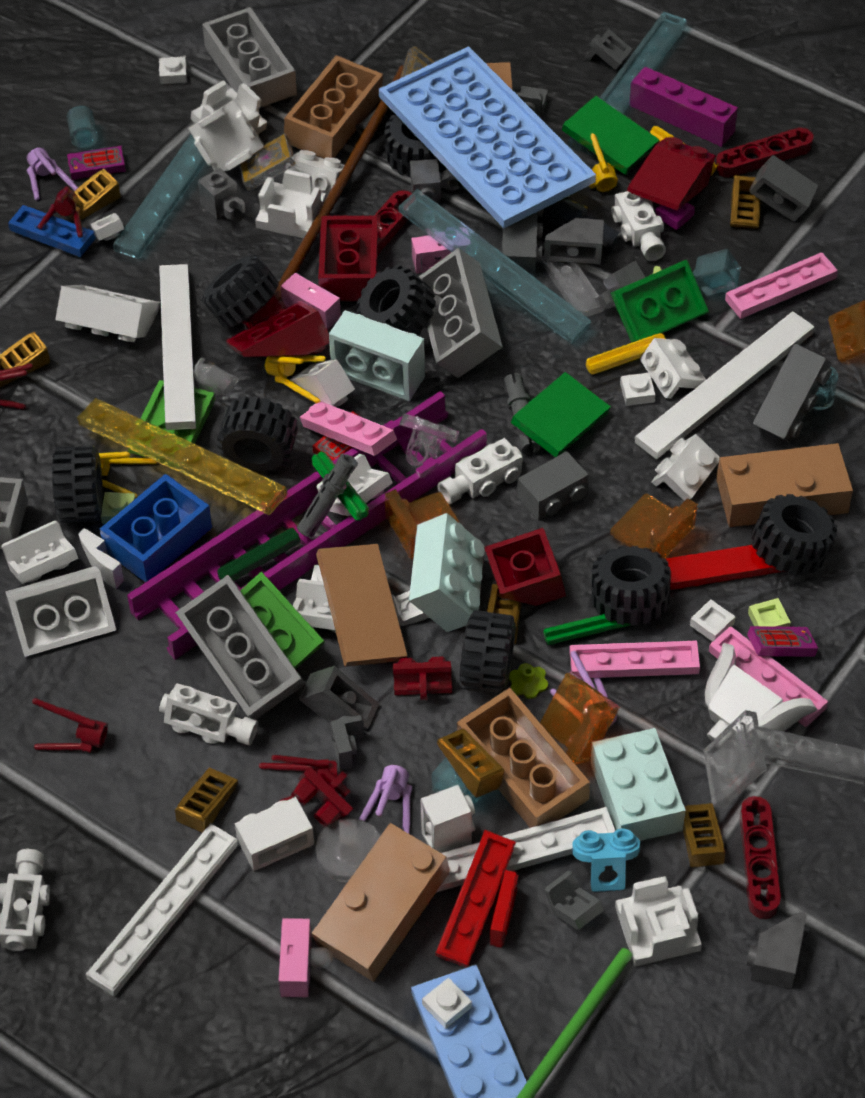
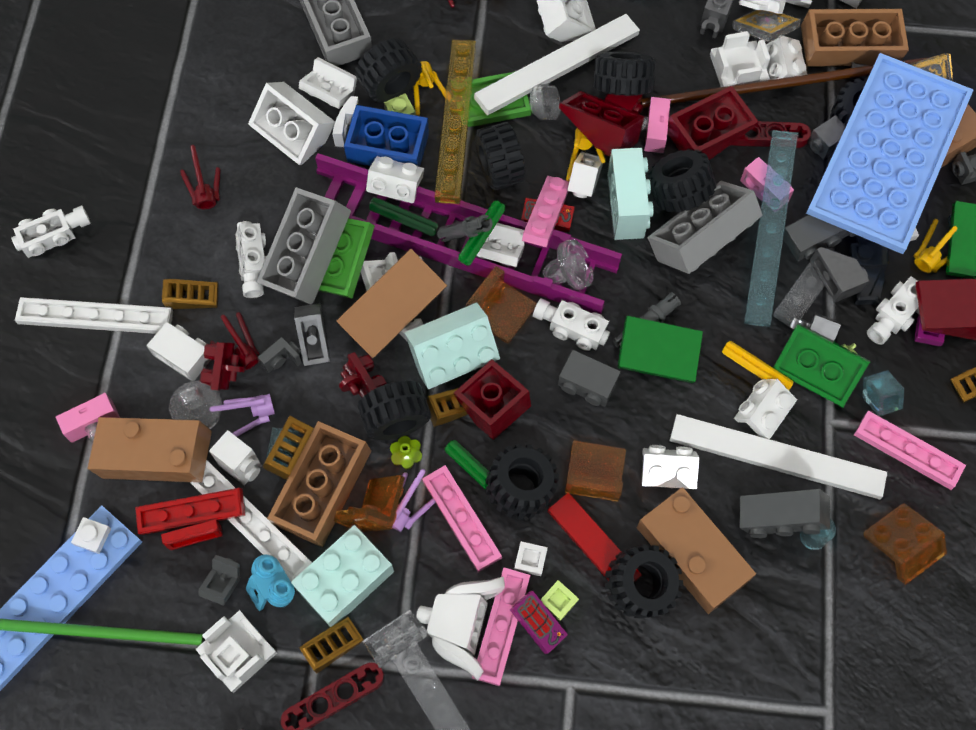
camera: 60 degrees right, 15 degrees up
white plate [620,373,655,406] -> none
none -> white bracket [366,156,424,203]

